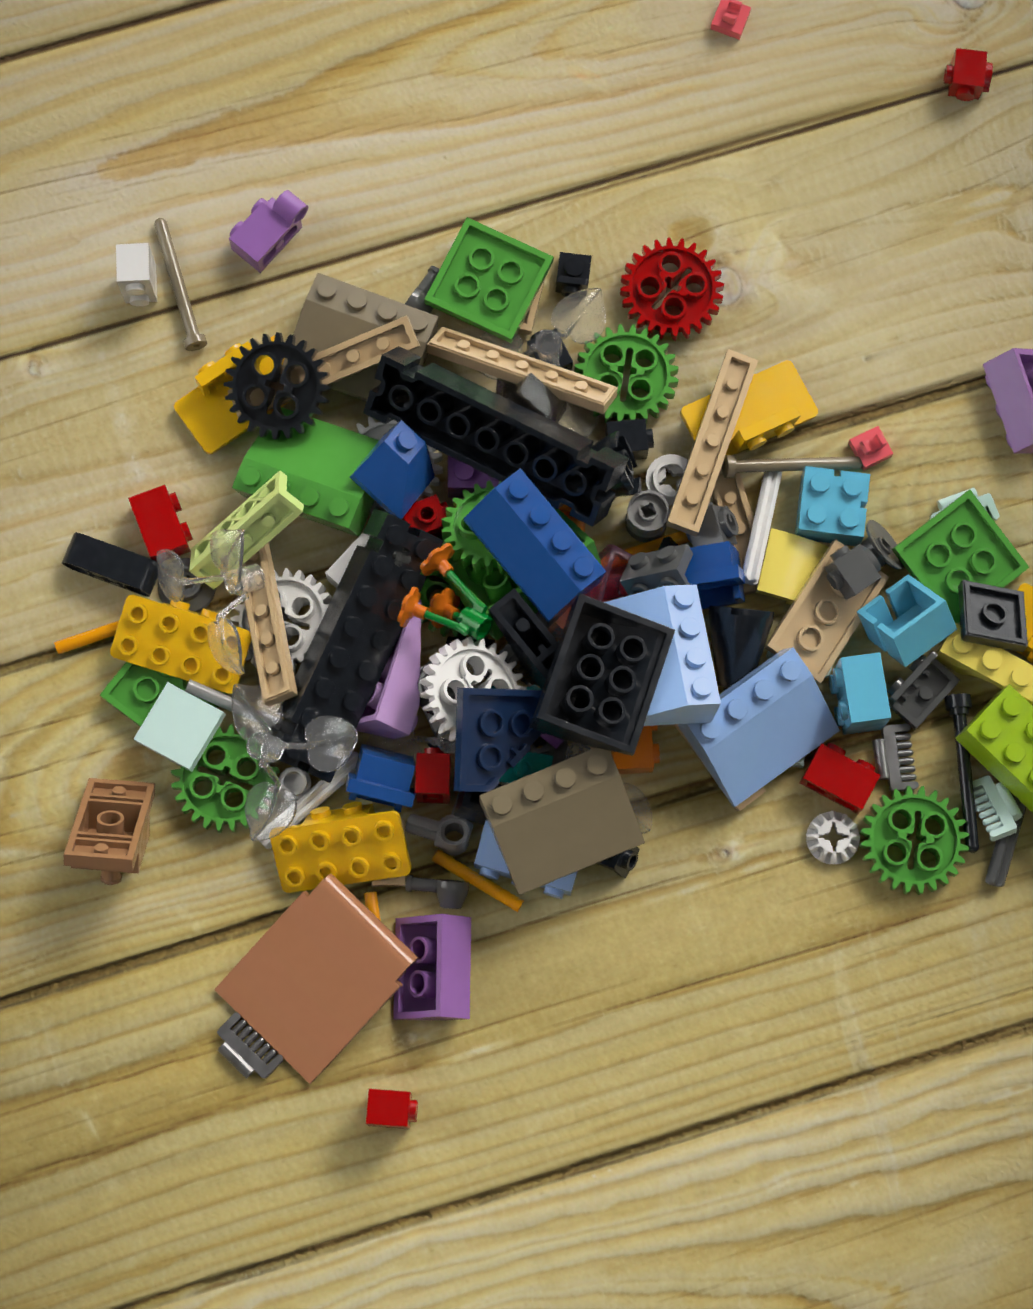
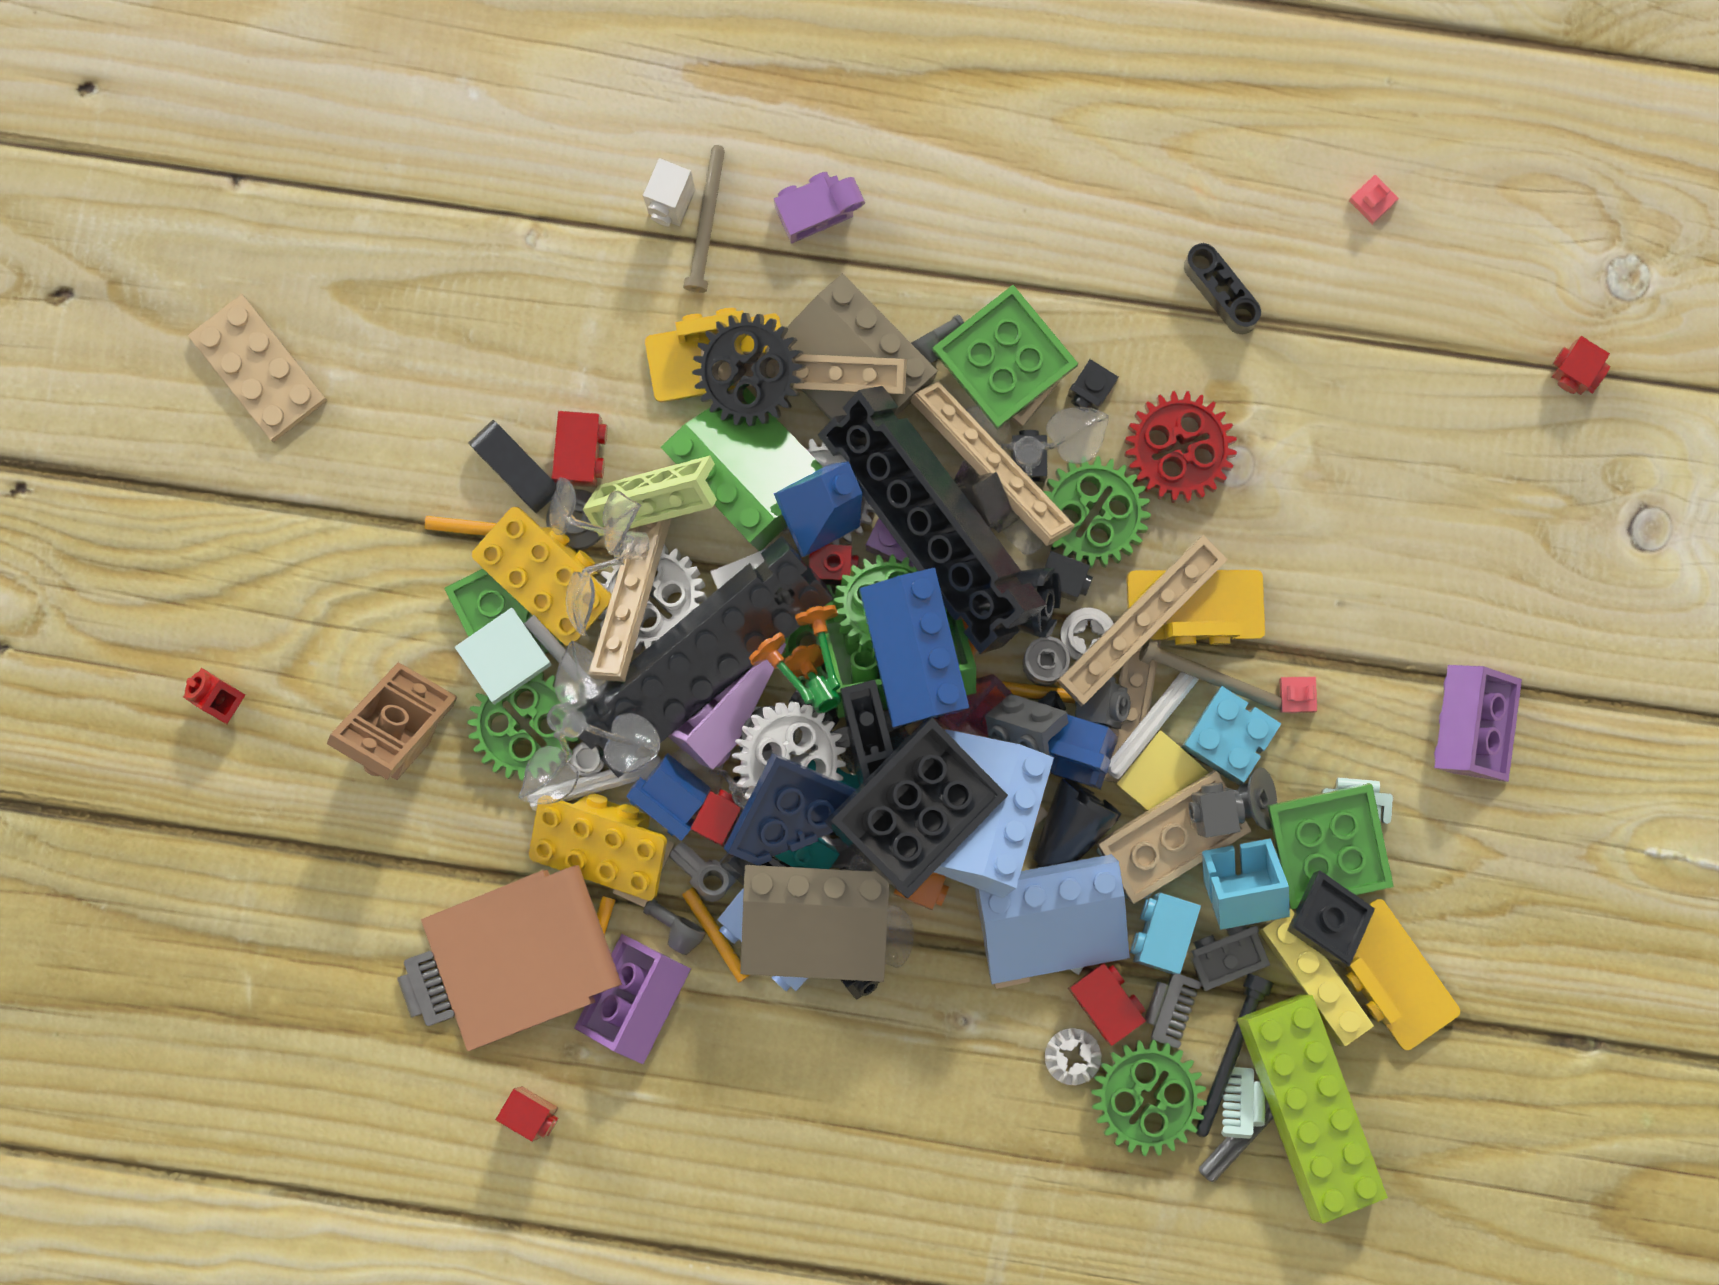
camera: 30 degrees right, 5 degrees up
none -> black beam [1184,243,1261,334]

